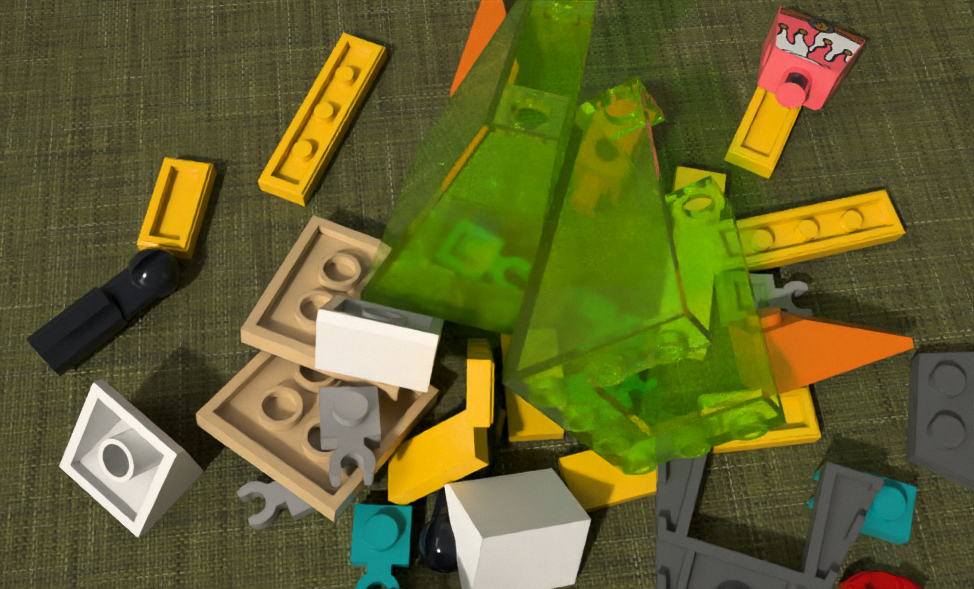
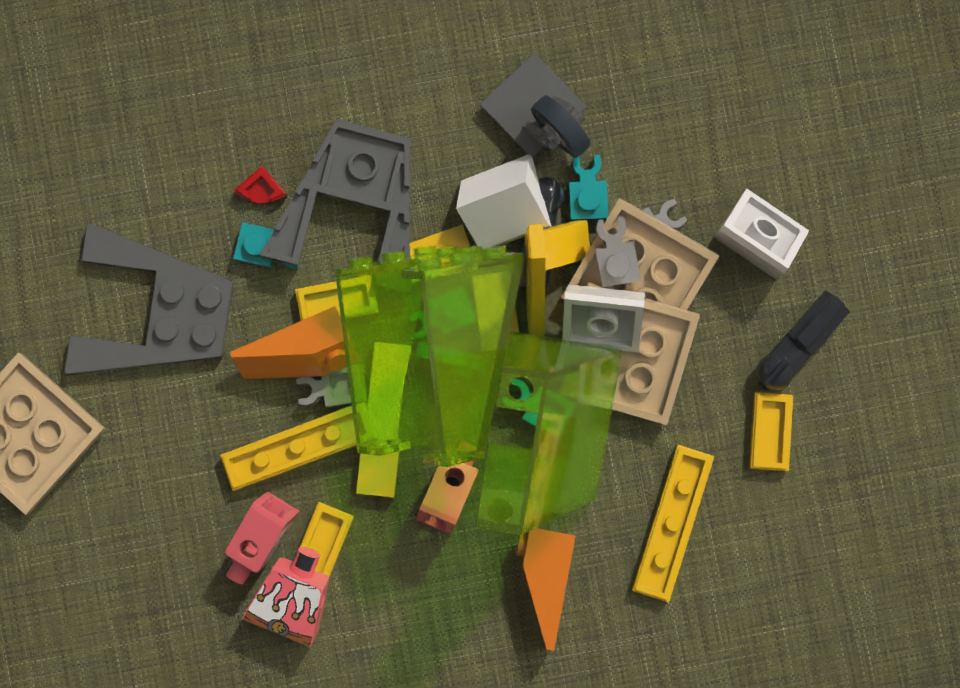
camera: 175 degrees right, 20 degrees up
none -> coral torso [224,491,300,585]

